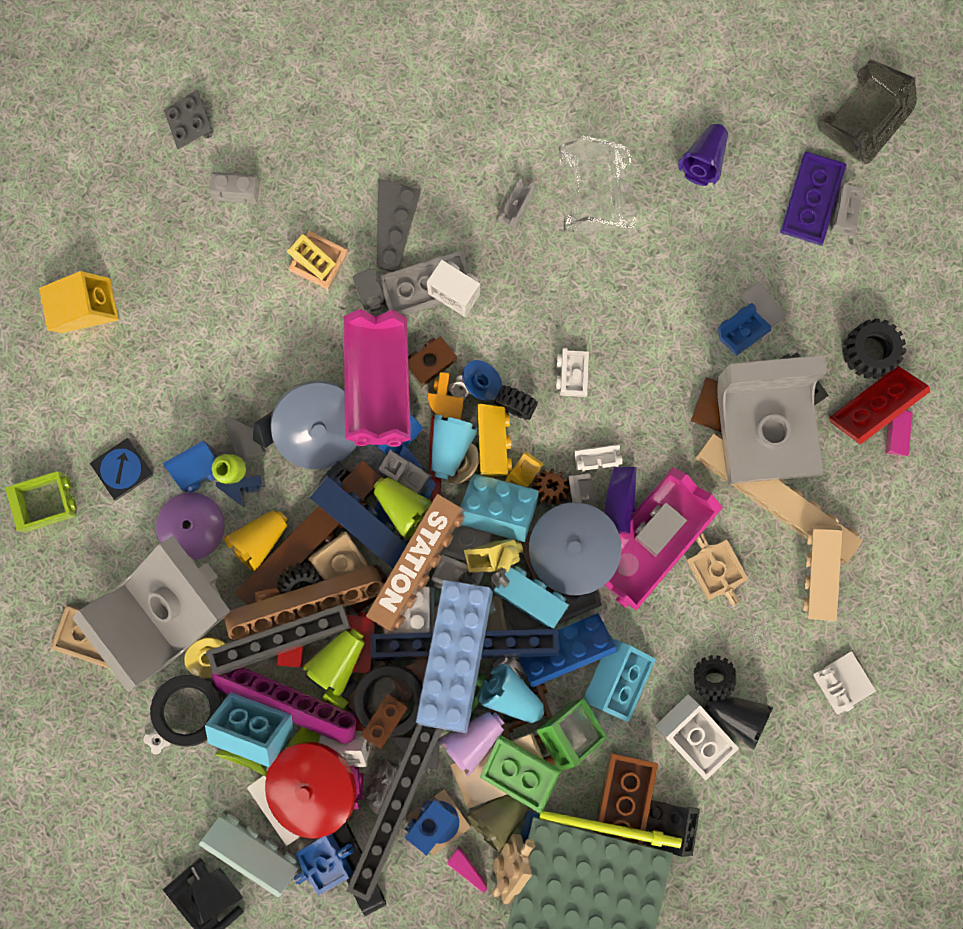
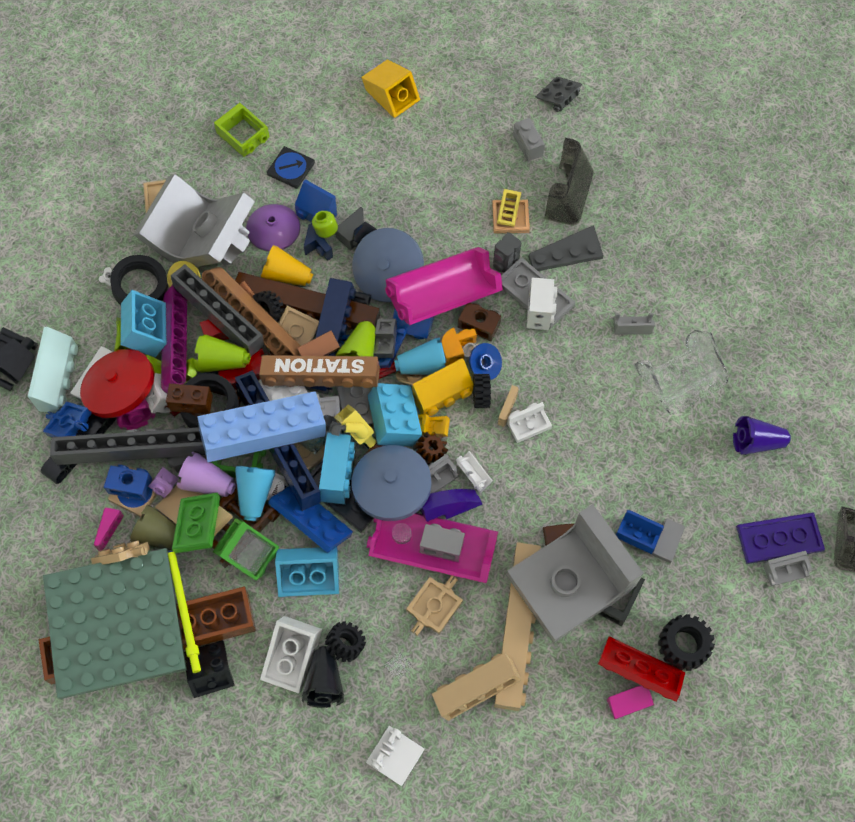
camera: 65 degrees right, 15 degrees down
none -> lavender bracket [148,467,179,498]
none -> nougat tile [297,331,340,356]
none -> tan tile [497,385,519,427]
none -> clear smoke windscreen [544,137,594,226]

